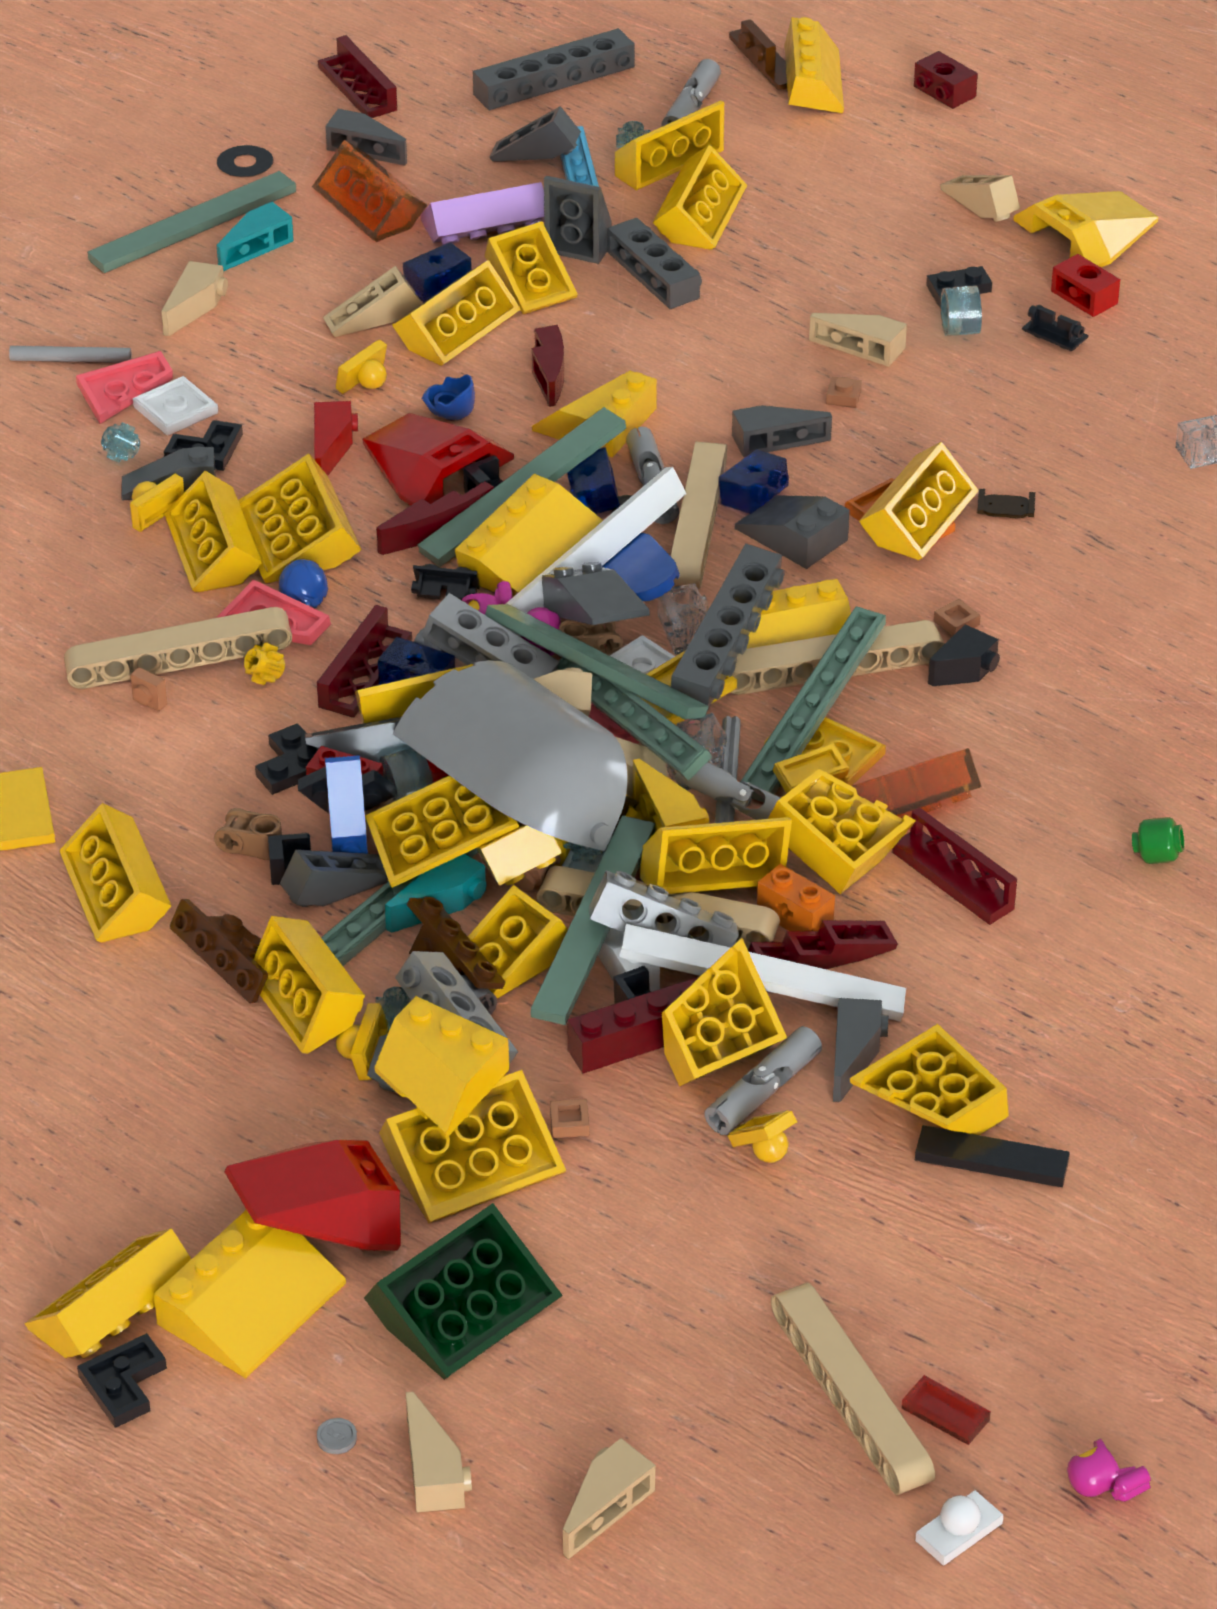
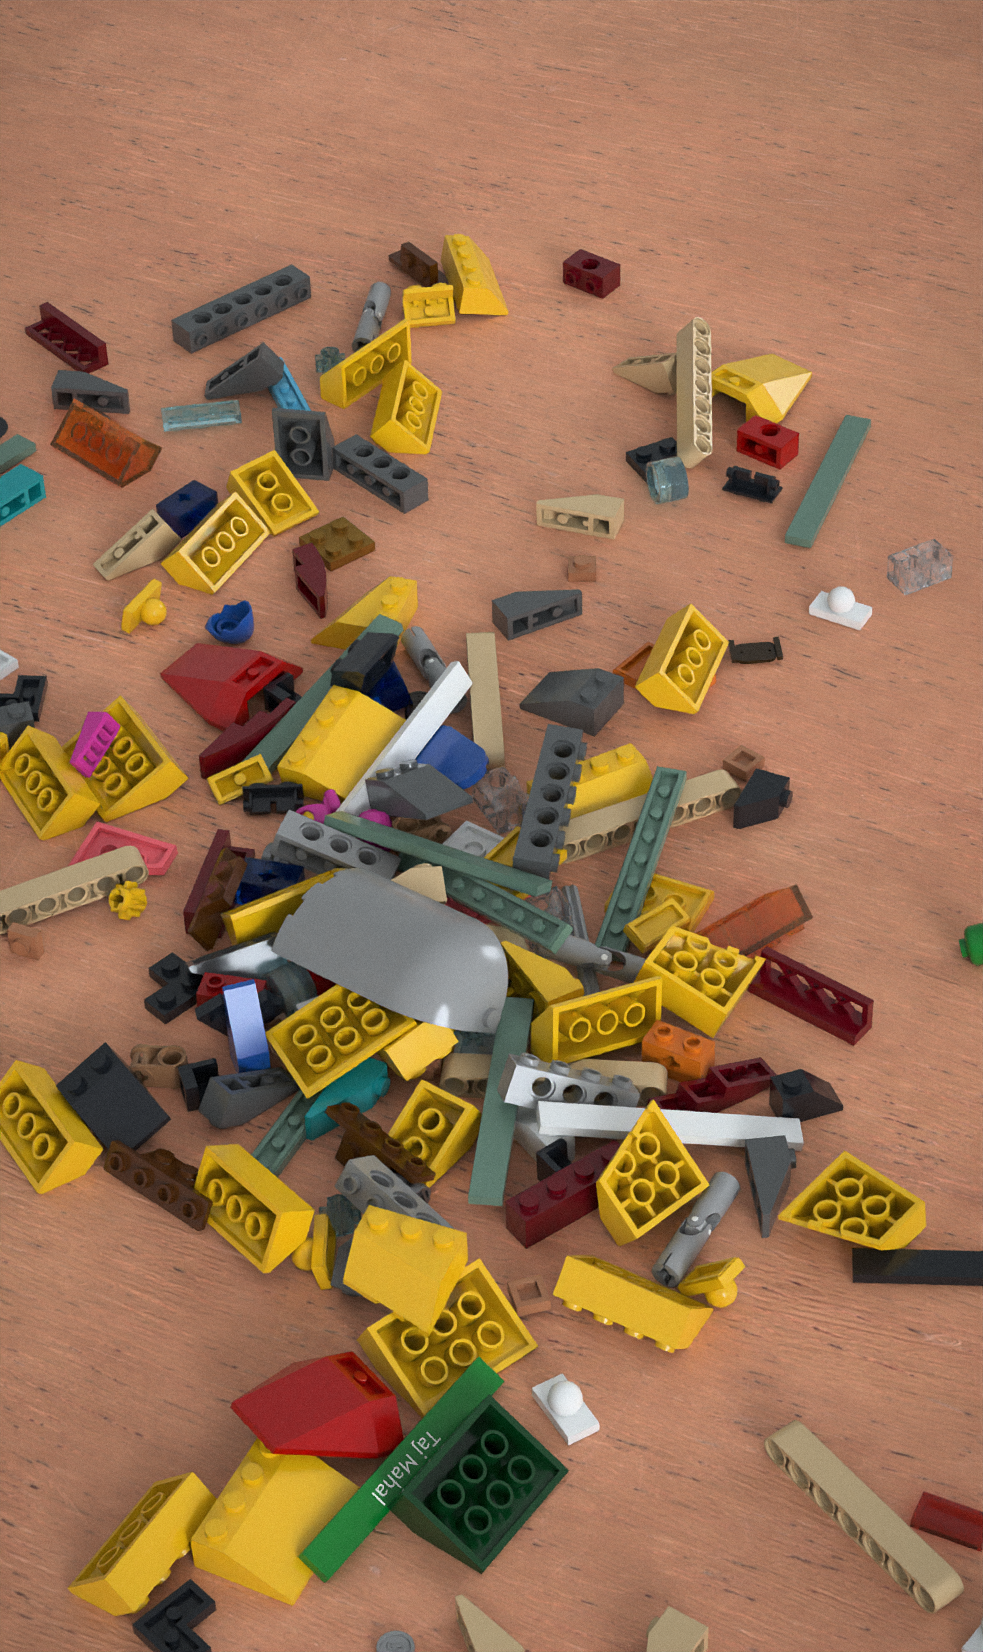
camera: 10 degrees left, 0 degrees up
blue hair [278,559,328,609] -> none
red slope [314,401,359,476] -> none
lavender slope [420,182,544,245] -> none
clear blue brick [718,449,789,514] -> none
none -> black slope [56,1042,171,1151]
none -> dark pink slope [70,712,120,778]
none -> clear light blue plate [161,400,242,432]
none -> reddish brown bracket [188,847,248,951]
none -> yellow slope [207,754,273,806]
none -> green tile [298,1357,505,1583]
none -> pearl gold plate [299,516,376,572]
none -> black slope [330,632,399,696]
none -> yellow bracket [402,283,456,328]
none -> white tile [532,1373,599,1445]
none -> yellow slope [553,1255,714,1353]
none -> tan beam [676,317,712,469]
none -> black slope [769,1069,843,1122]
none -> sand green tile [785,415,871,548]
none -> white tile [809,586,872,630]

